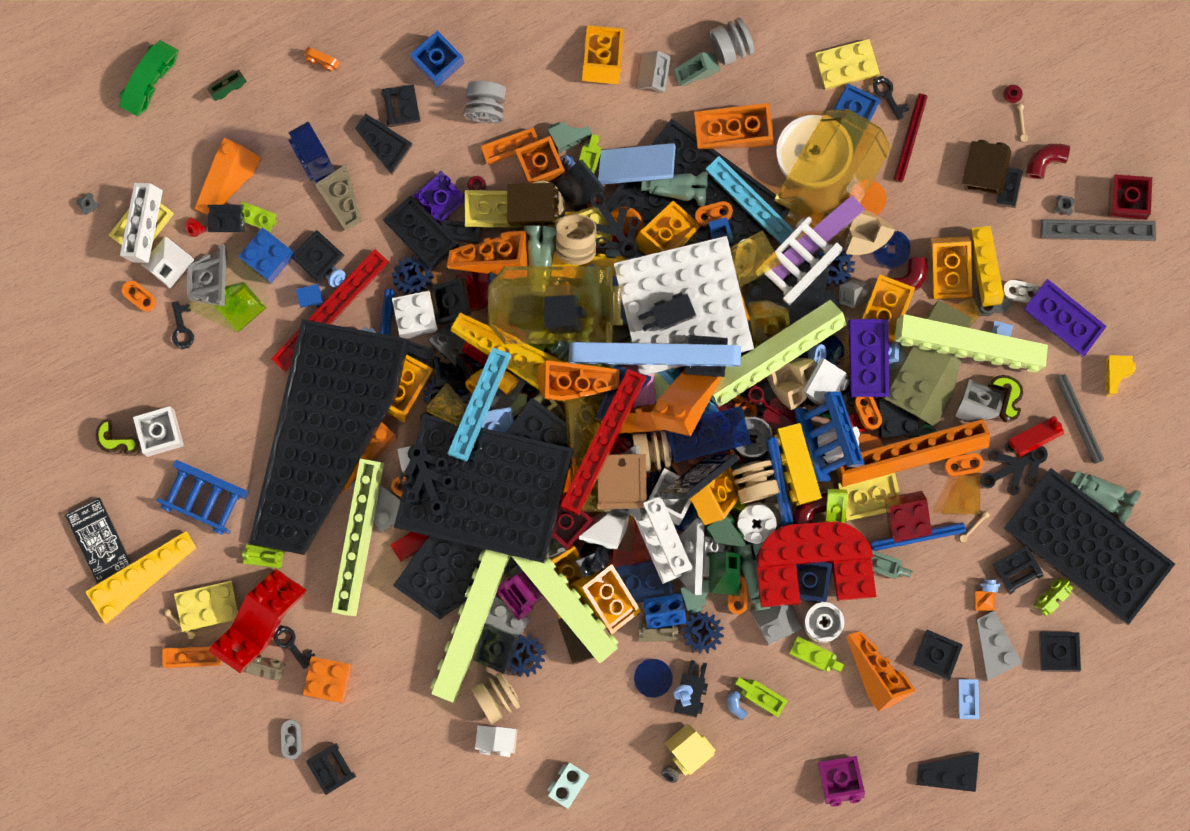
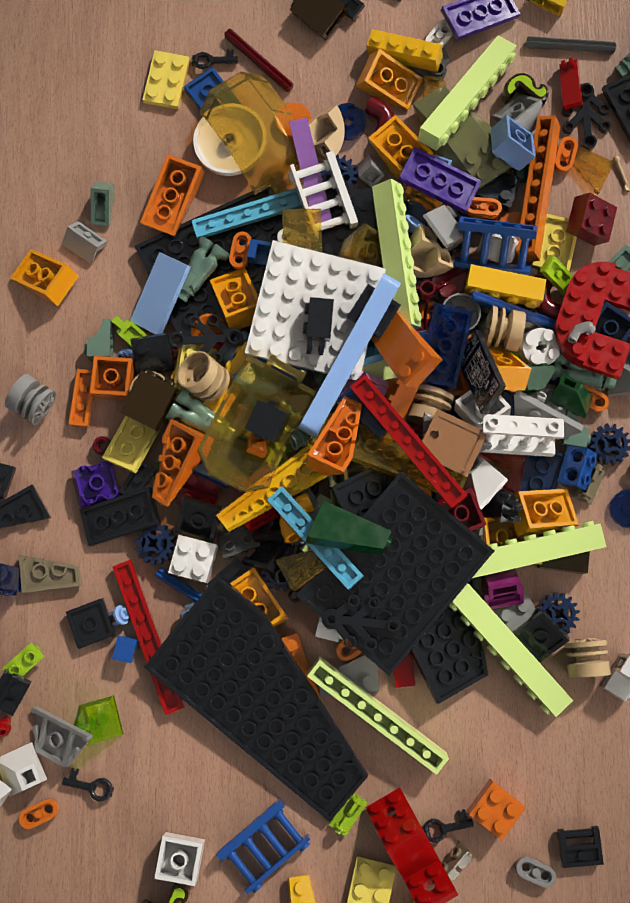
camera: 65 degrees left, 0 degrees up
blue brick [238,227,294,284] -> none
light grey wheel [709,17,755,66] -> none
blue axle [871,522,966,551] -> none
light blue plate [991,321,1013,337] -> none
none -> orange tile [246,433,269,459]
none -> dark green slope [305,501,392,555]
none -> medium blue brick [491,114,535,171]
none -> light grey arm [567,321,596,344]

